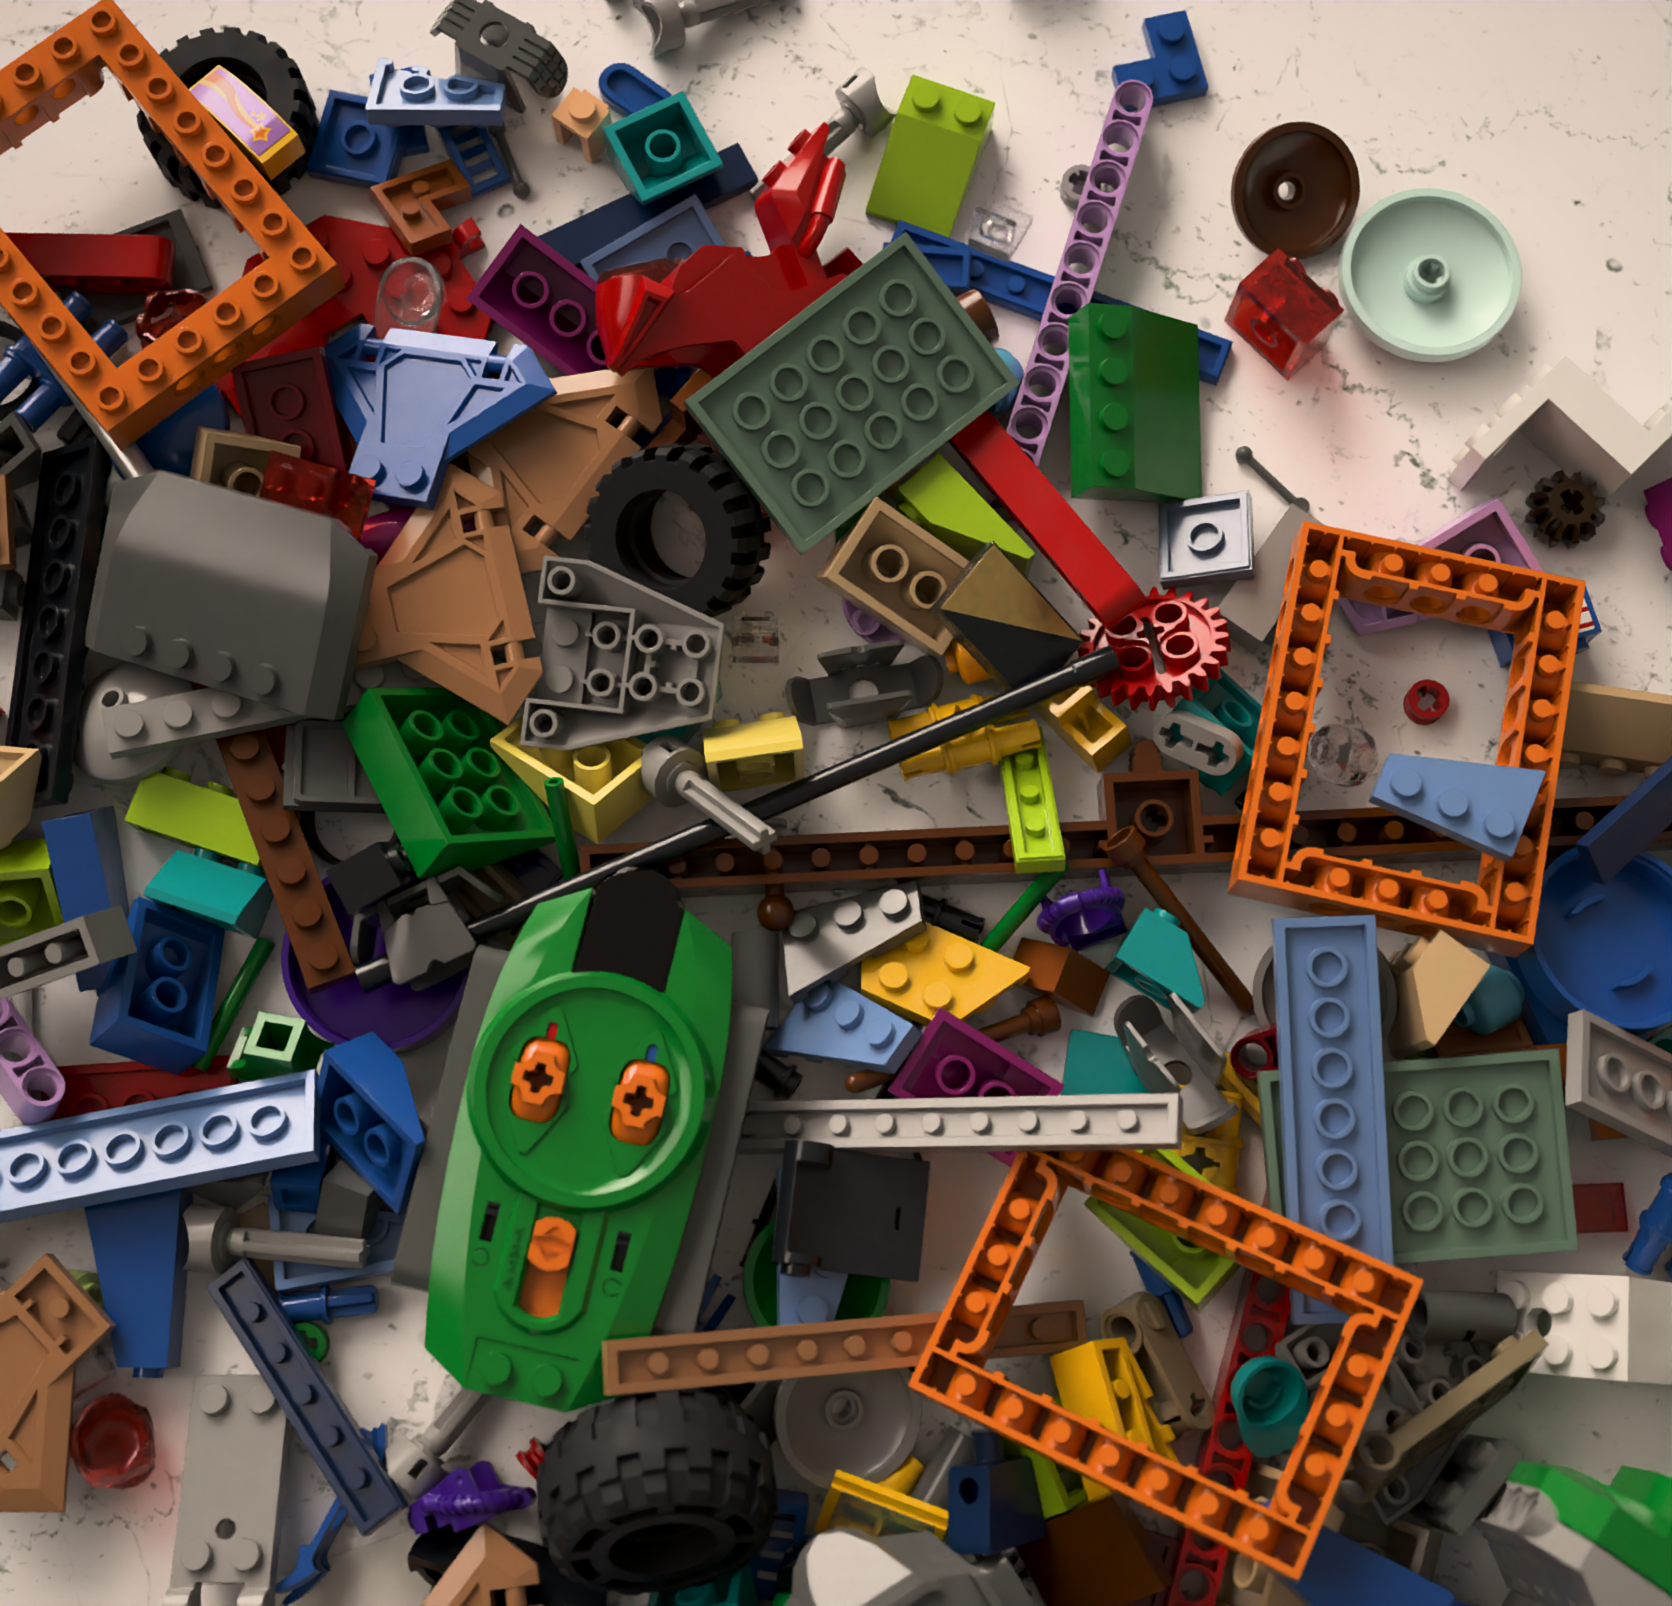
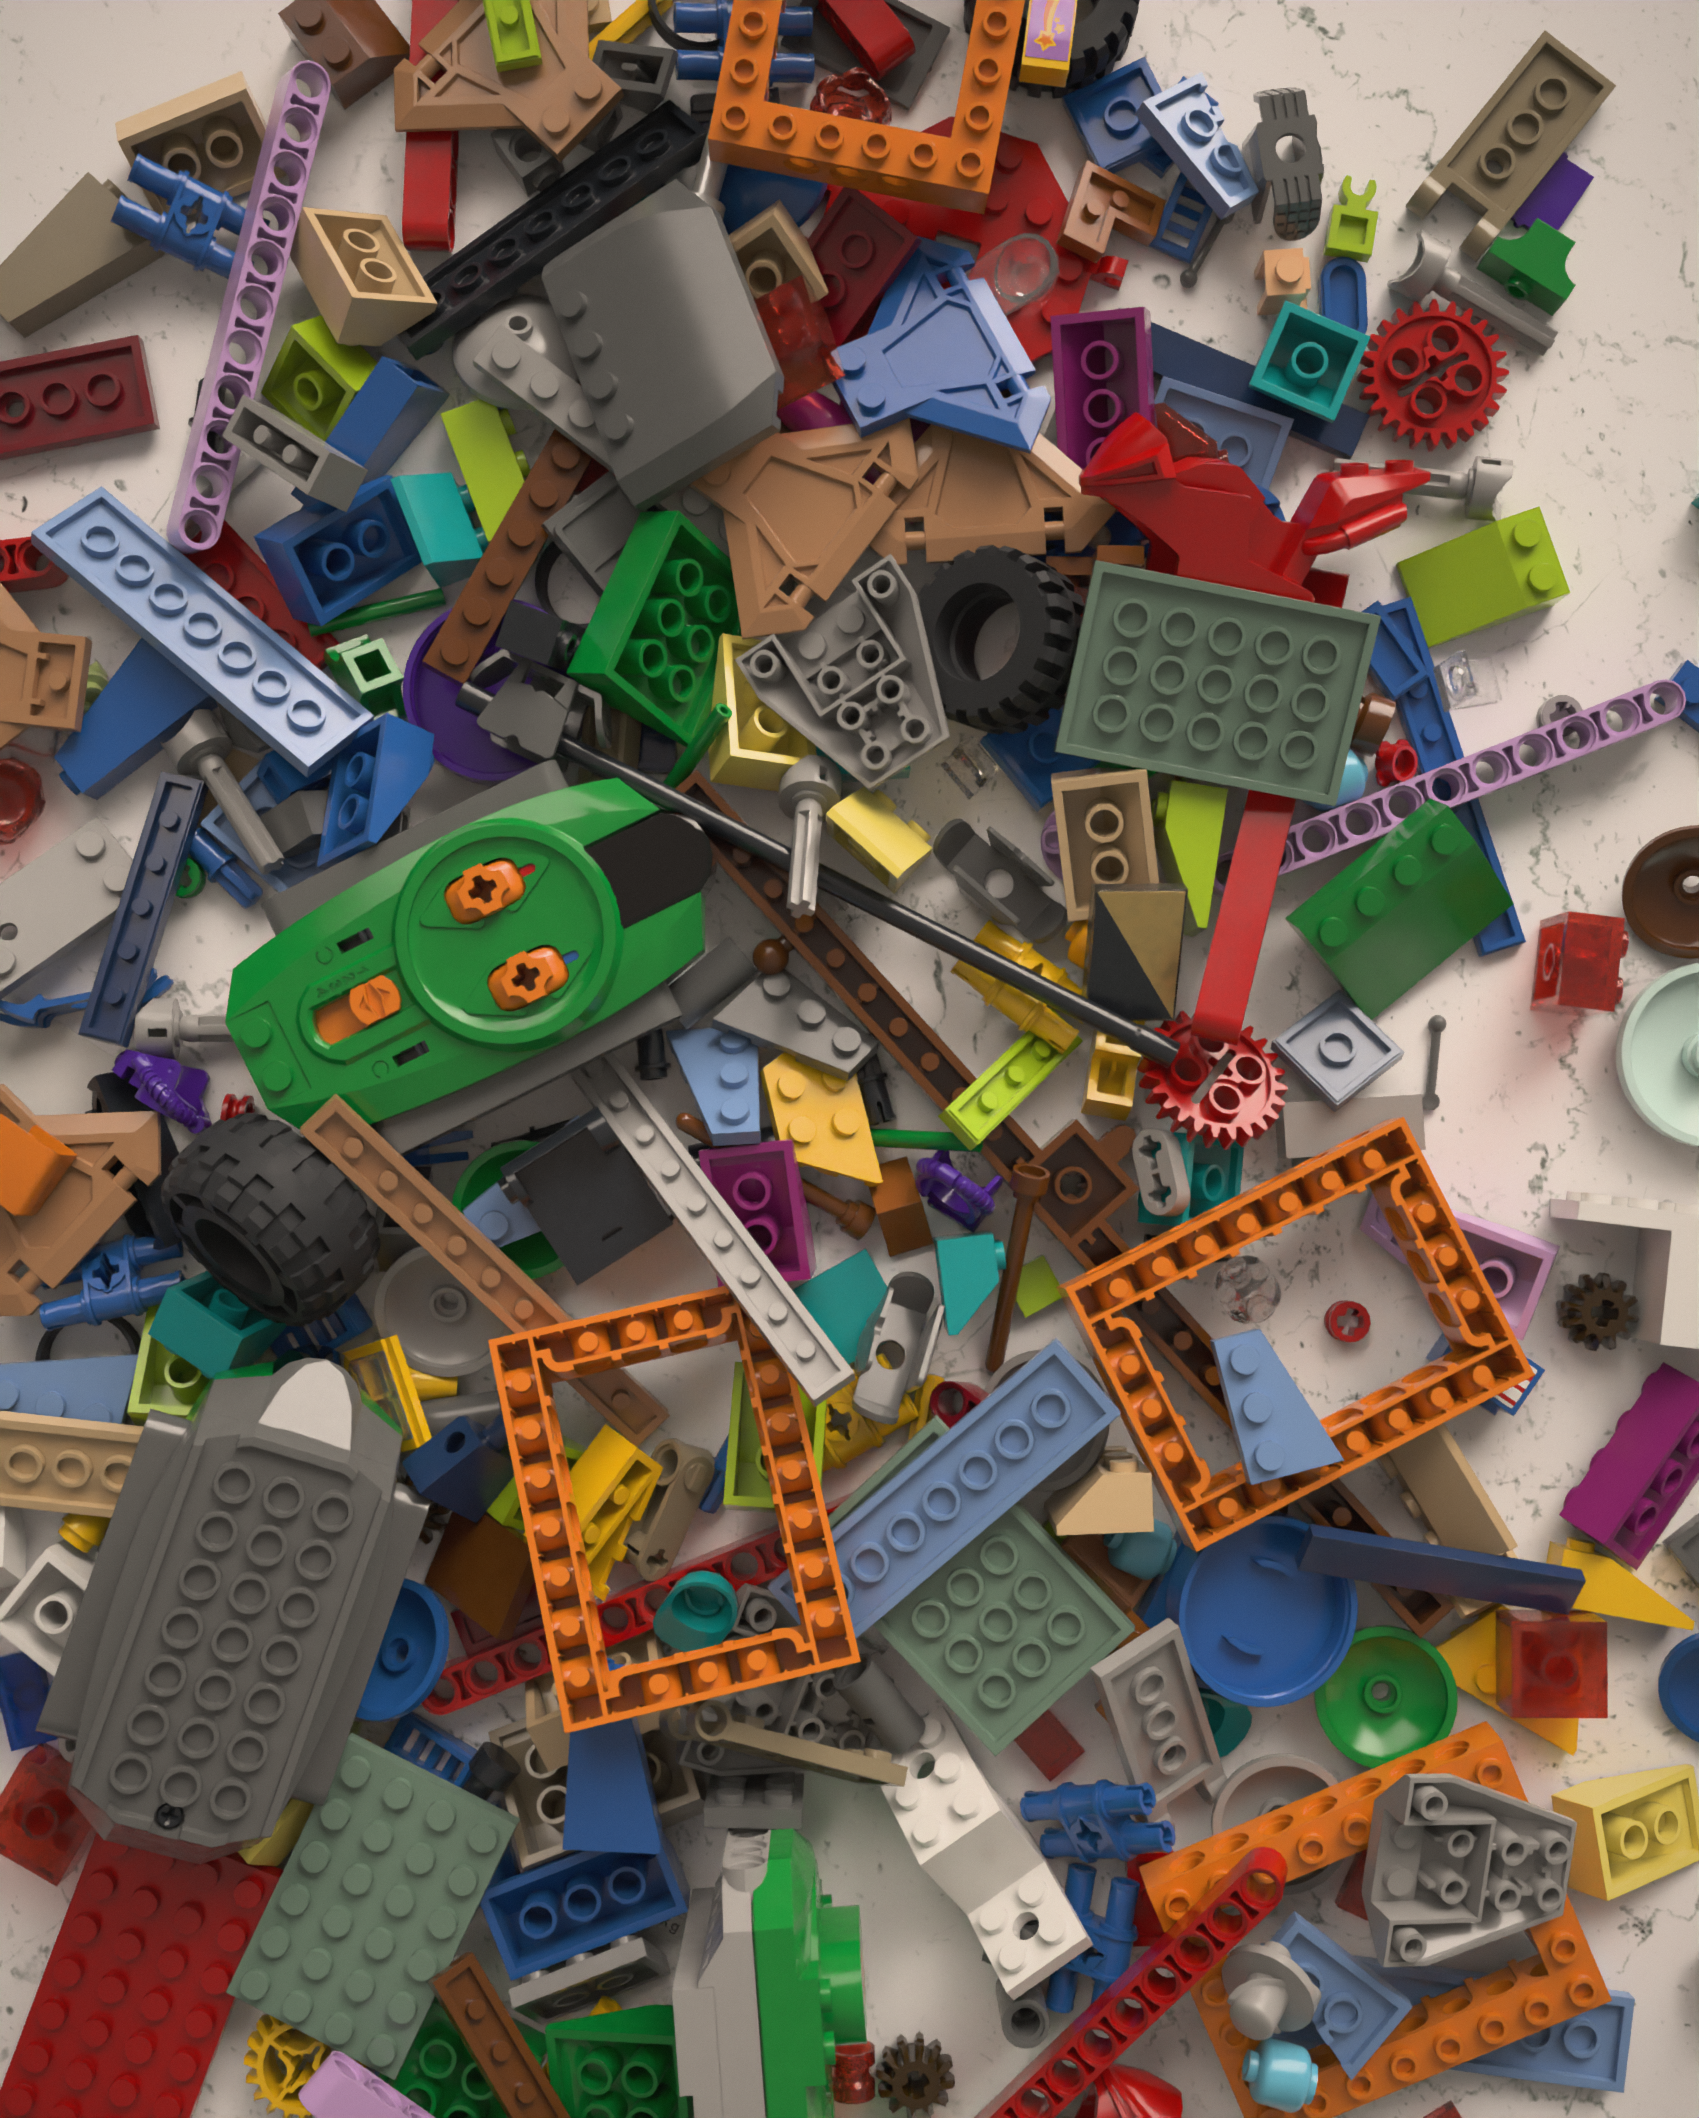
camera: 50 degrees right, 10 degrees up
none -> blue tile [980,705,1101,812]
none -> lime tile [1016,1255,1061,1318]
none -> lime plate [1323,175,1378,263]
none -> red gear [1356,299,1509,452]
none -> red plate [1375,739,1418,787]

